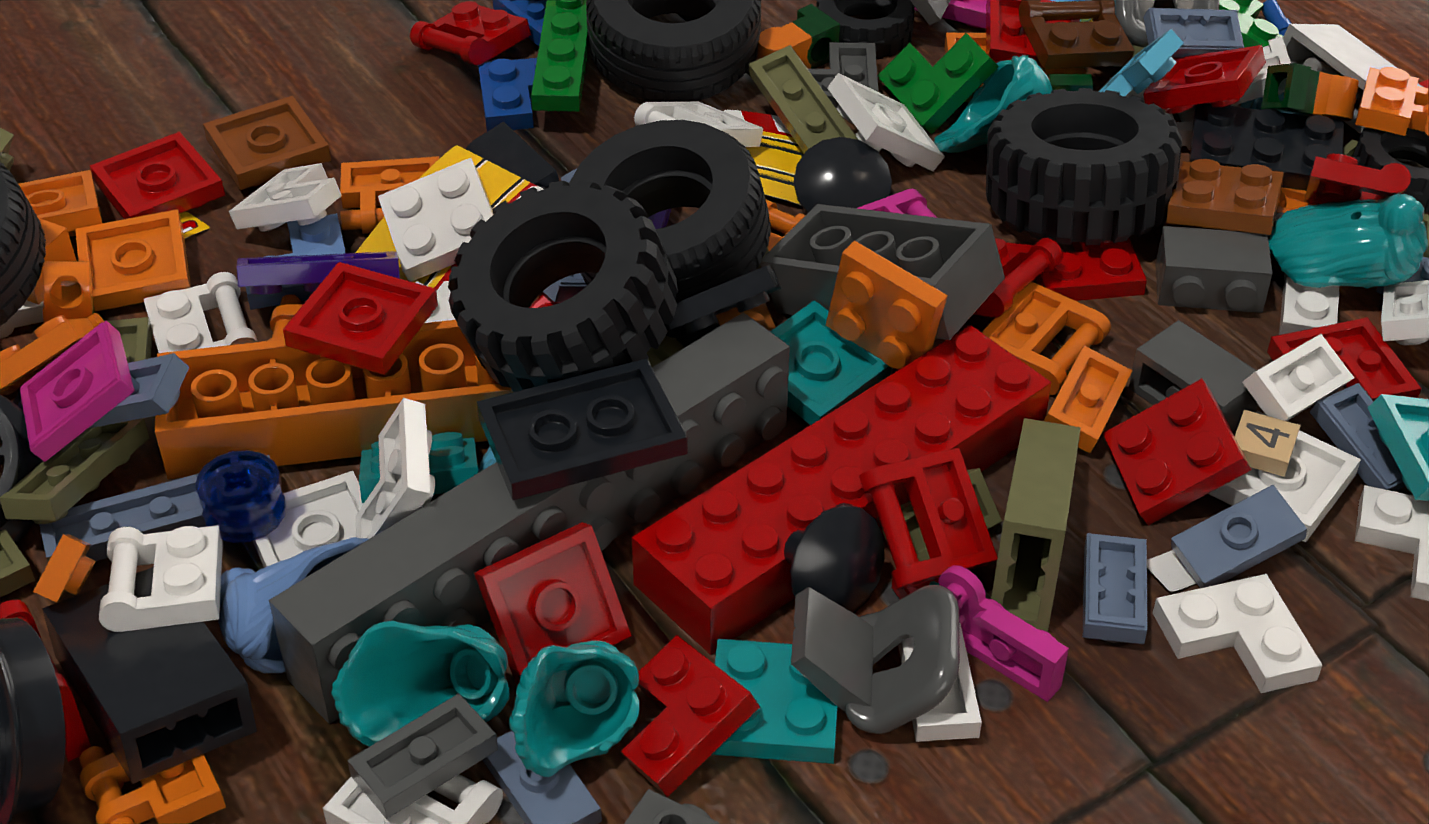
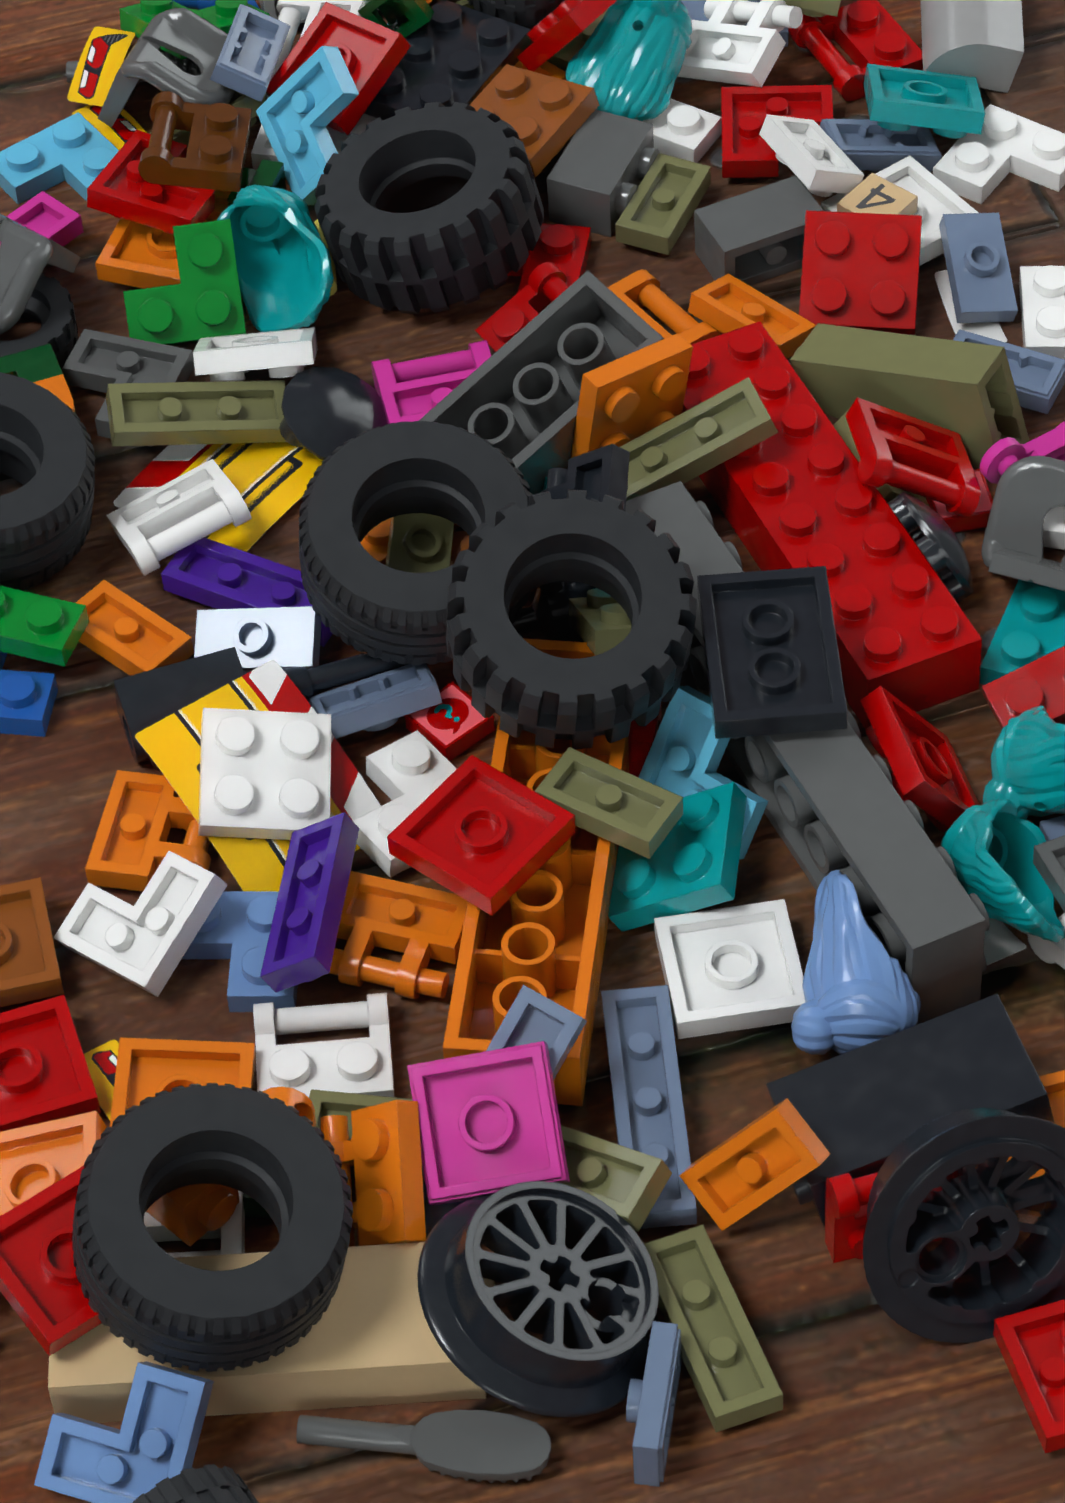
camera: 70 degrees left, 5 degrees up
white plate [99,525,223,632] -> none
clear blue wheel [195,450,286,543] -> none
white plate [356,398,435,539] -> none
none -> orange plate [76,580,194,676]
none -> olive plate [535,747,683,859]
none -> olive plate [615,153,711,255]
none -> olive plate [620,377,779,501]

